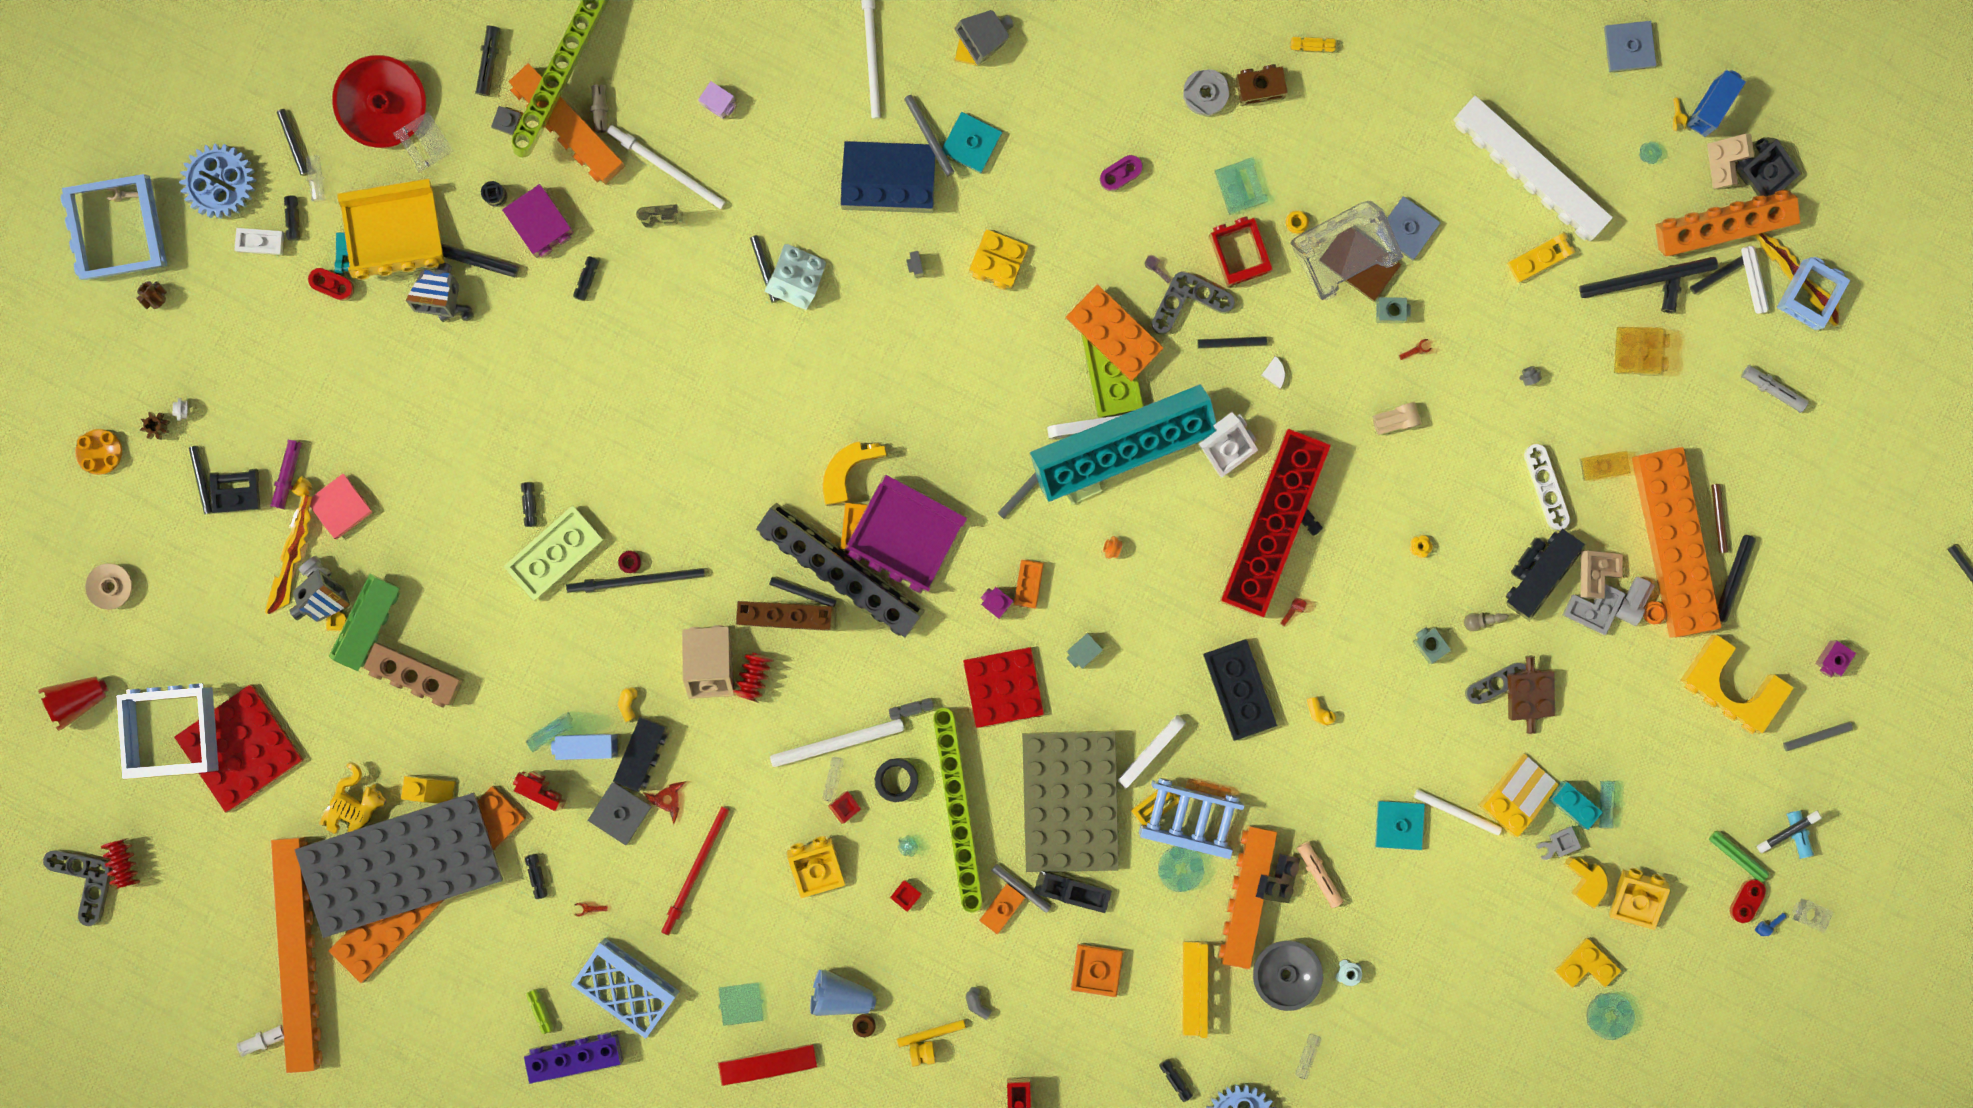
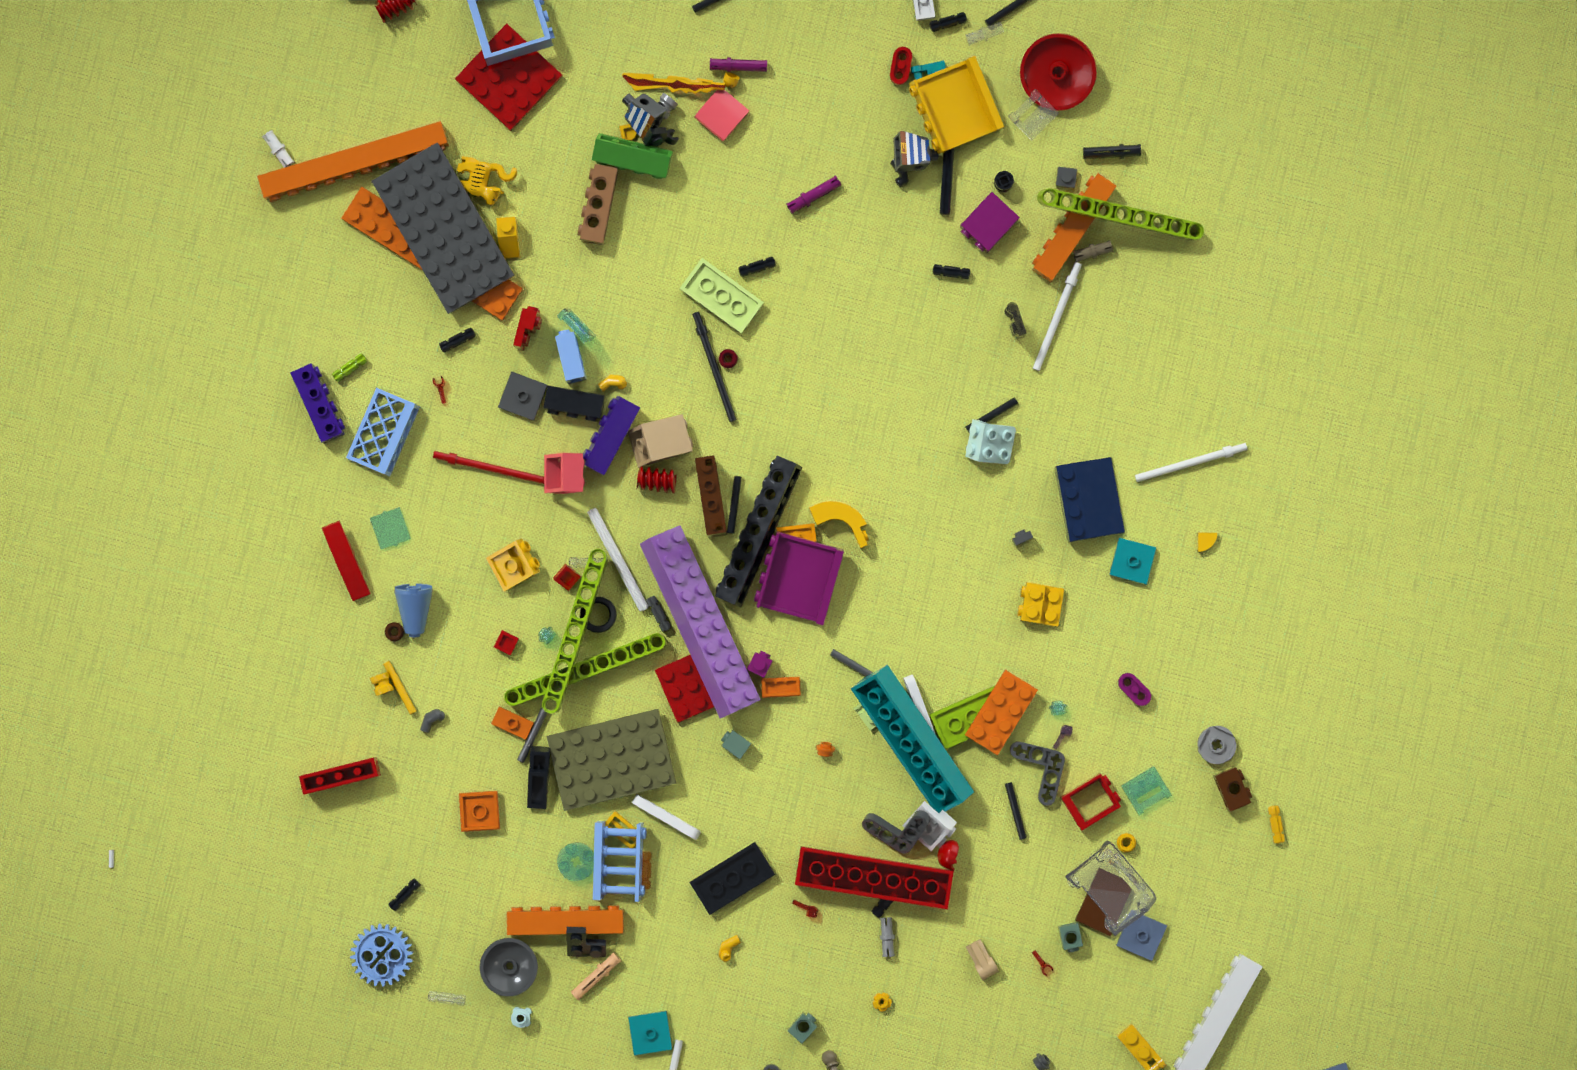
camera: 75 degrees right, 0 degrees up
black plate [210,468,261,514] -> none
clear red piece [643,781,687,826] -> none
lavender brick [698,81,736,119] -> none
dark grey bar [904,95,955,177] -> none
dark grey torso [955,10,1013,65] -> none
yellow fence [1182,941,1208,1038] -> none
white tile [1261,356,1285,389] -> none
none -> lime beam [542,549,608,714]
none -> coral piece [544,453,585,494]
none -> dark purple brick [583,396,640,475]
none -> medium lavender brick [640,525,761,719]
none -> black plate [642,127,679,146]
none -> magenta pin [786,175,841,214]
none -> dark grey beam [862,810,930,854]
none -> light grey pin [880,917,895,957]
none -> red hair [937,840,959,871]
none -> clear light blue plate [1049,701,1068,715]

